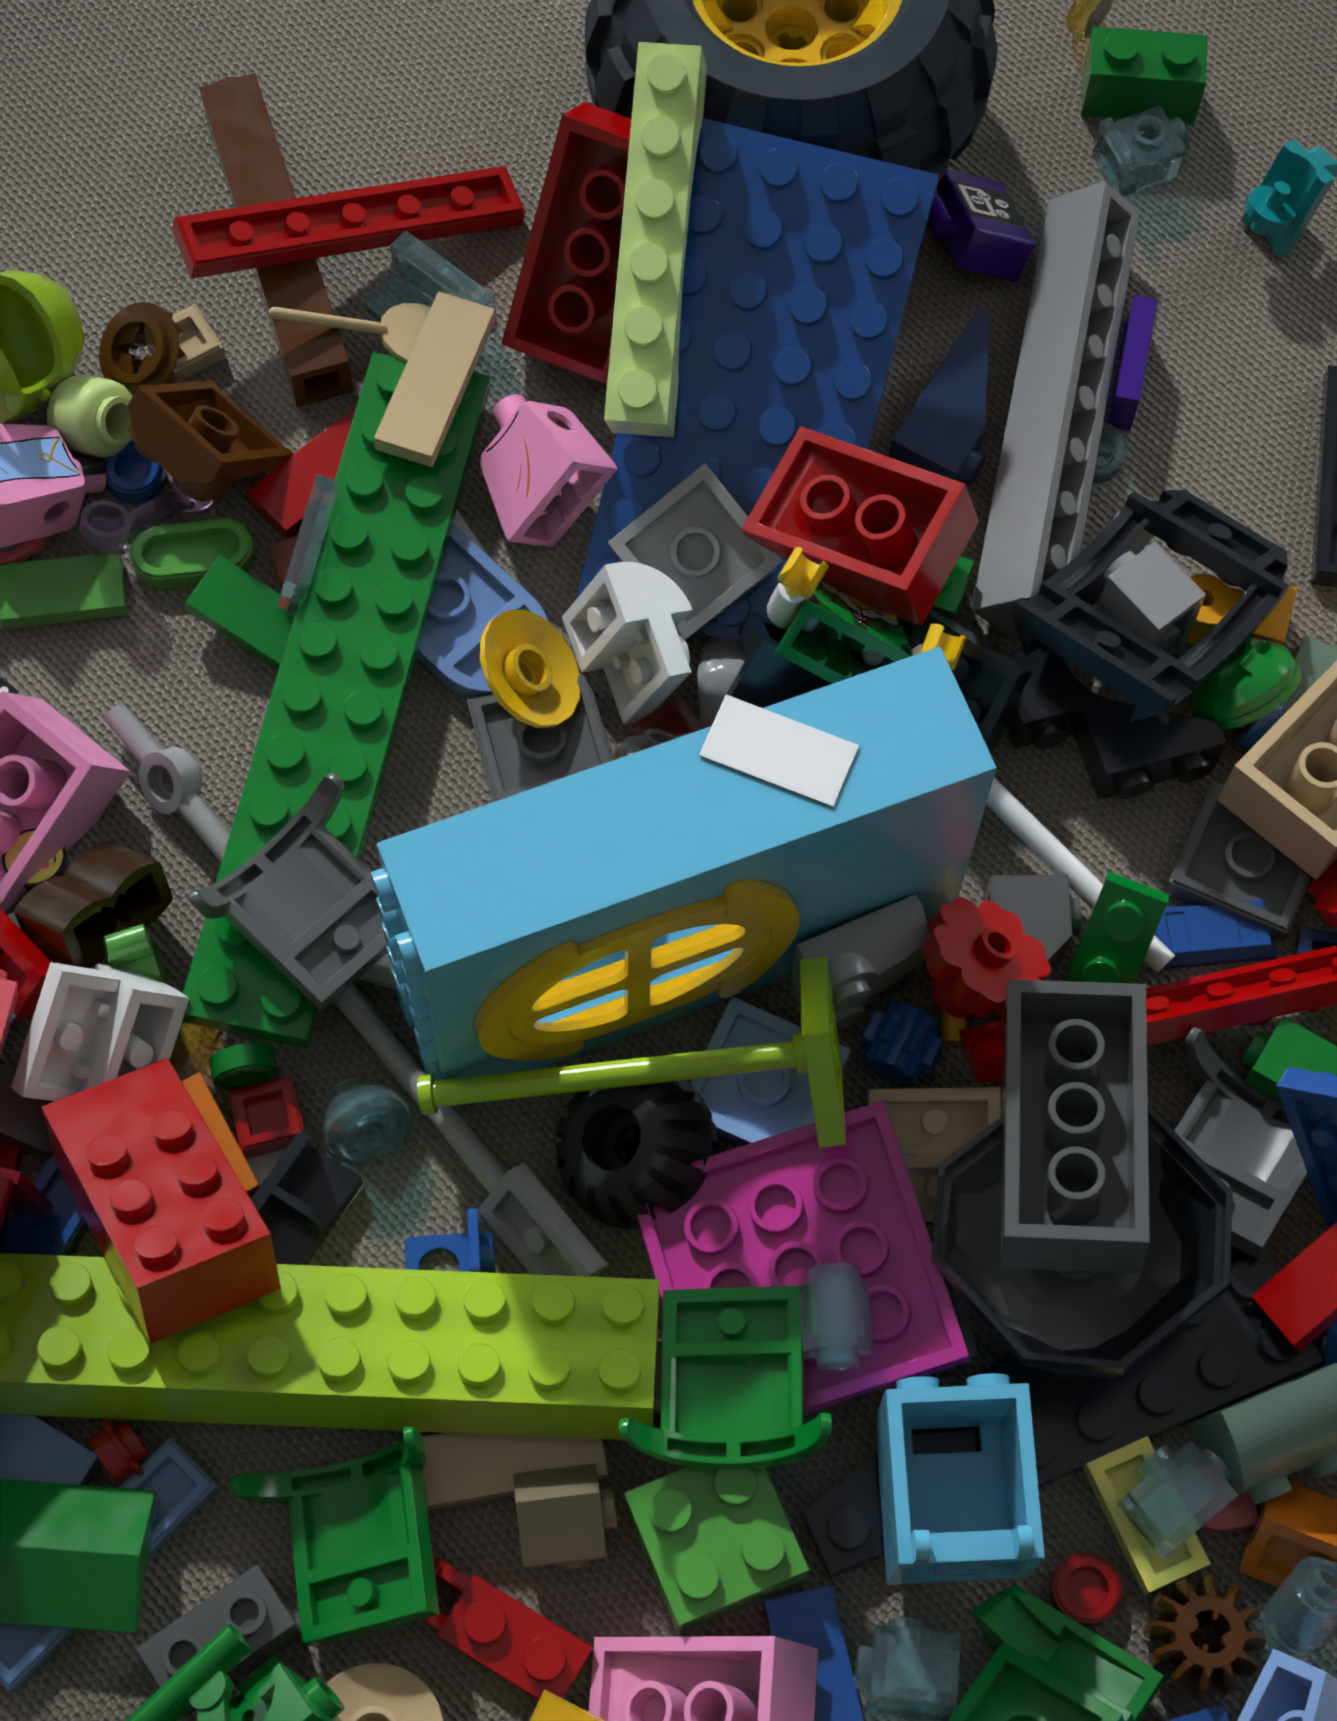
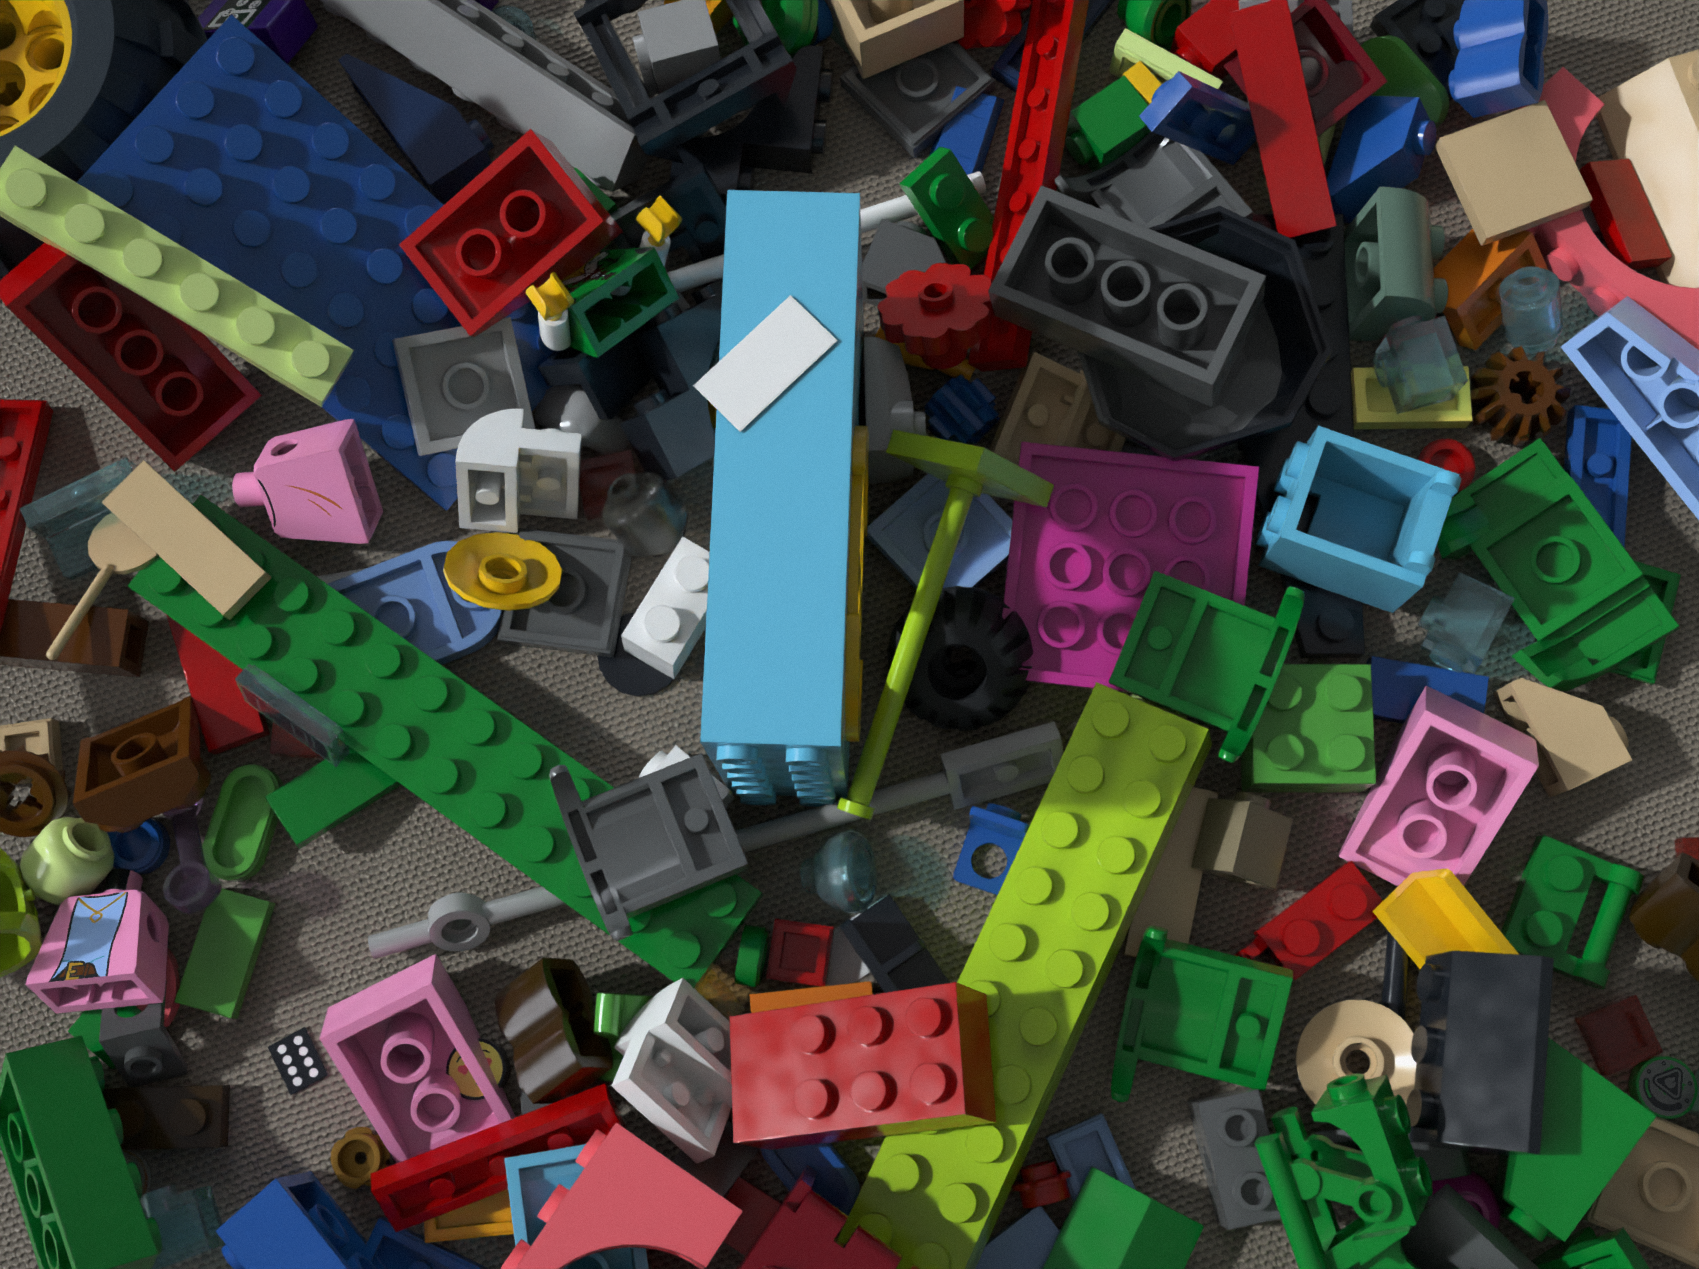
camera: 60 degrees left, 10 degrees up
clear light blue brick [799,1263,872,1370] -> none

